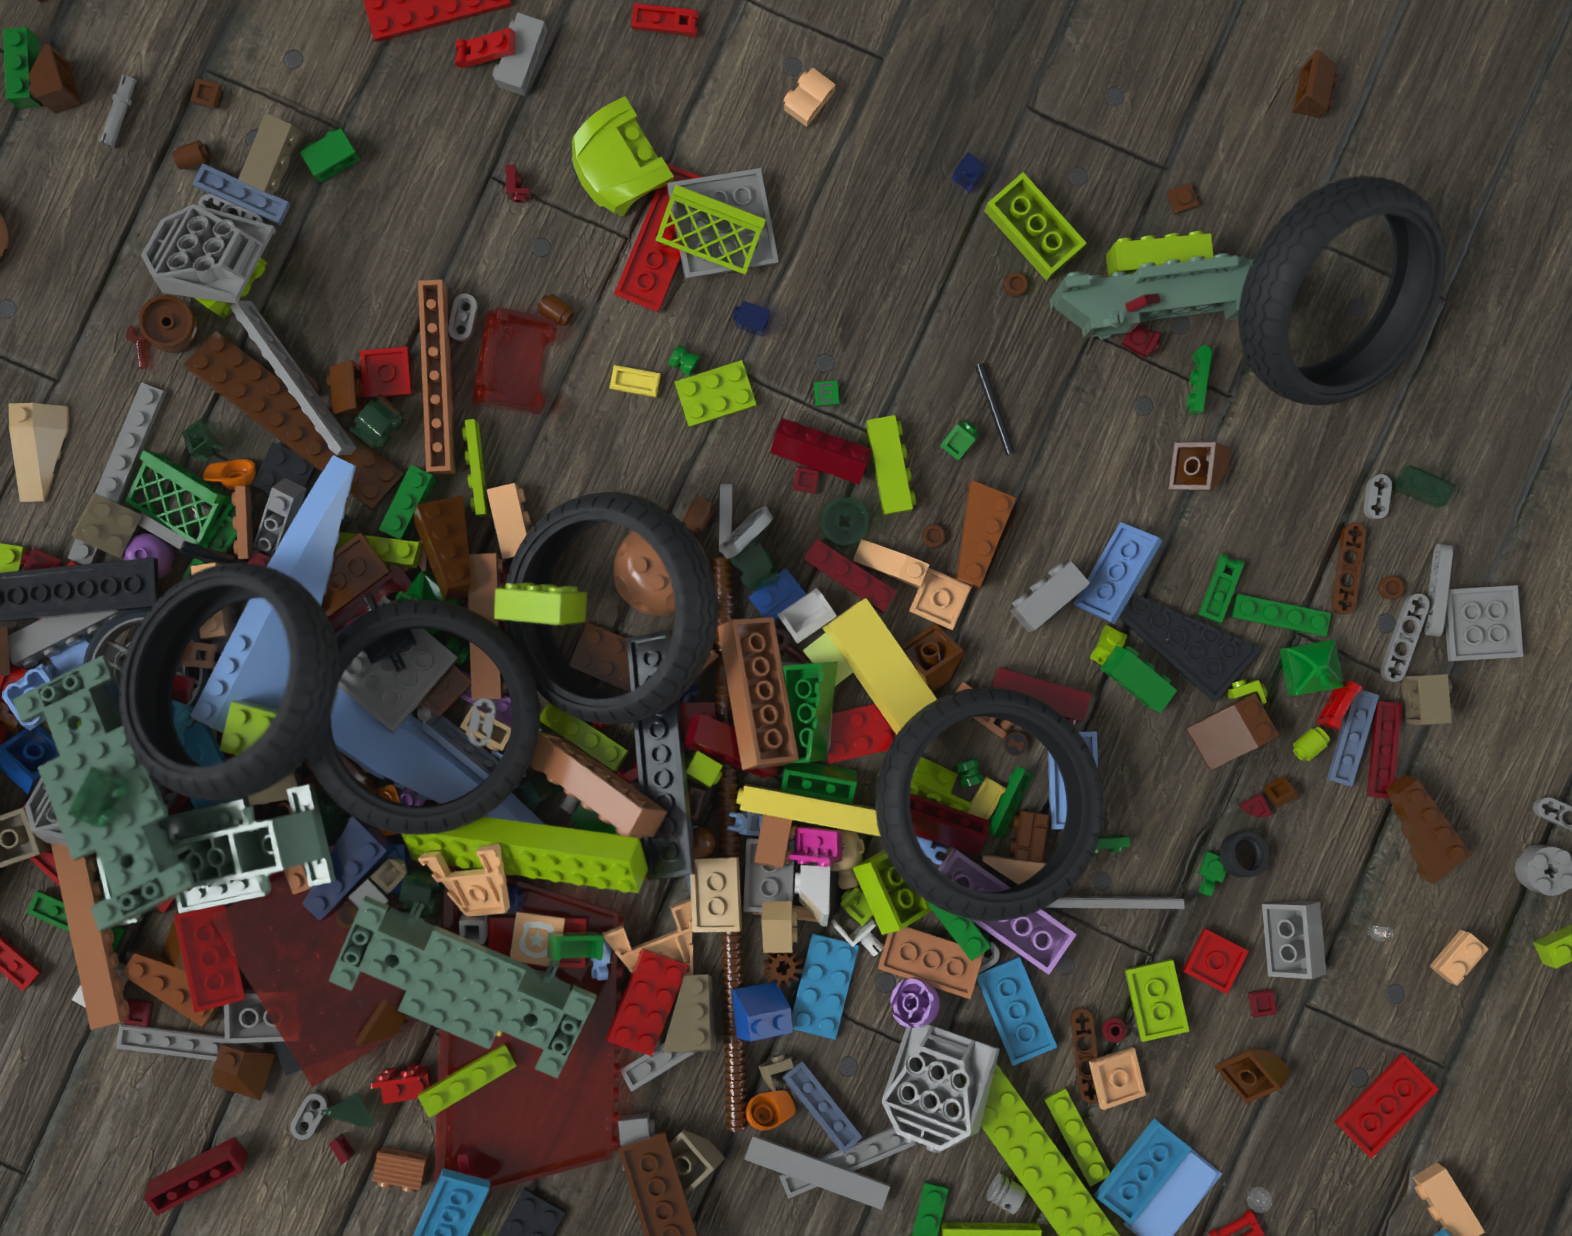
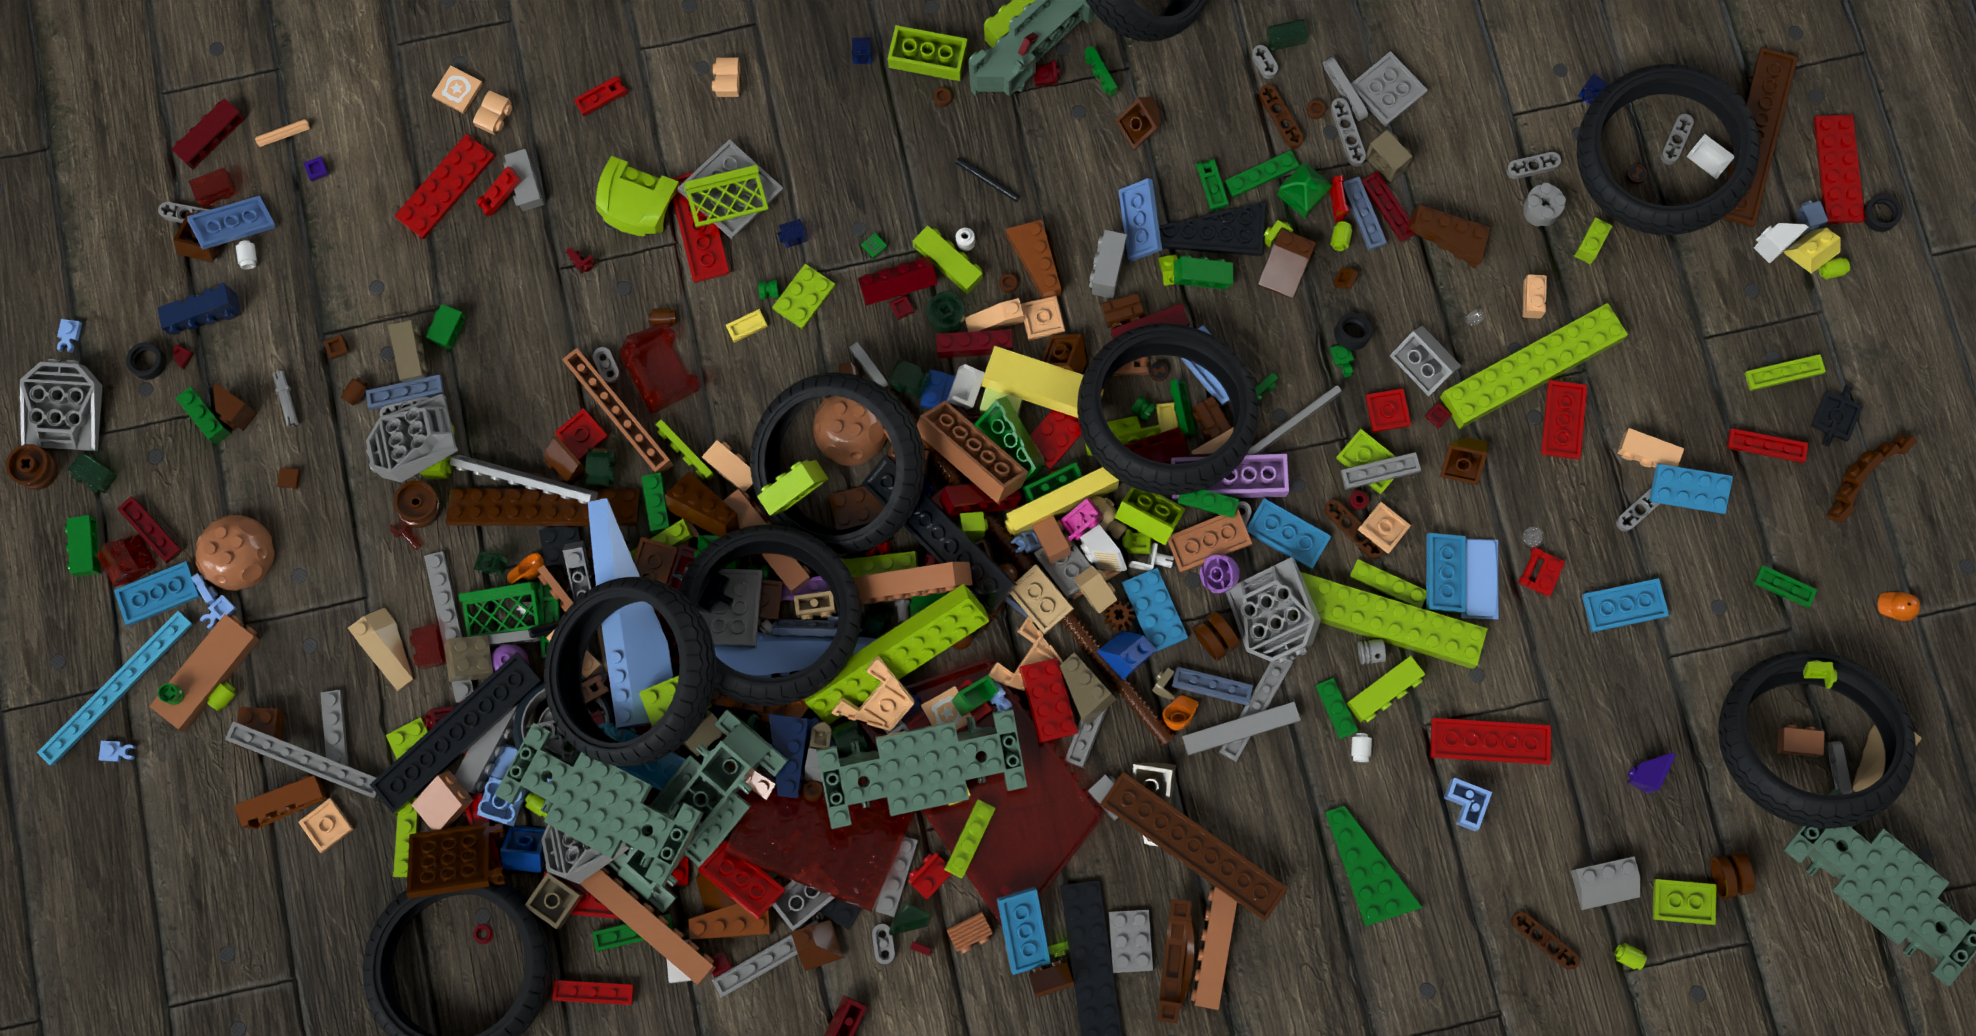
camera: 30 degrees left, 10 degrees down
clear green brick [67,766,127,828] -> none
reddish brown slope [354,999,409,1046] -> none
light grey beam [468,698,495,746] -> none
light grey beam [719,507,773,558] -> none
green bracket [940,420,980,460] -> none
dark red tile [1239,793,1273,817] -> none
none -> reddish brown tile [277,468,300,489]
none -> clear red brick [410,624,446,670]
none -> light grey plate [875,835,918,917]
none -> white brick [956,228,975,251]
none -> reddish brown brick [1101,293,1144,329]
none -> reddish brown wheel [1192,611,1240,662]
none -> light grey plate [1341,452,1421,490]
none -> lime brick [1440,303,1628,429]

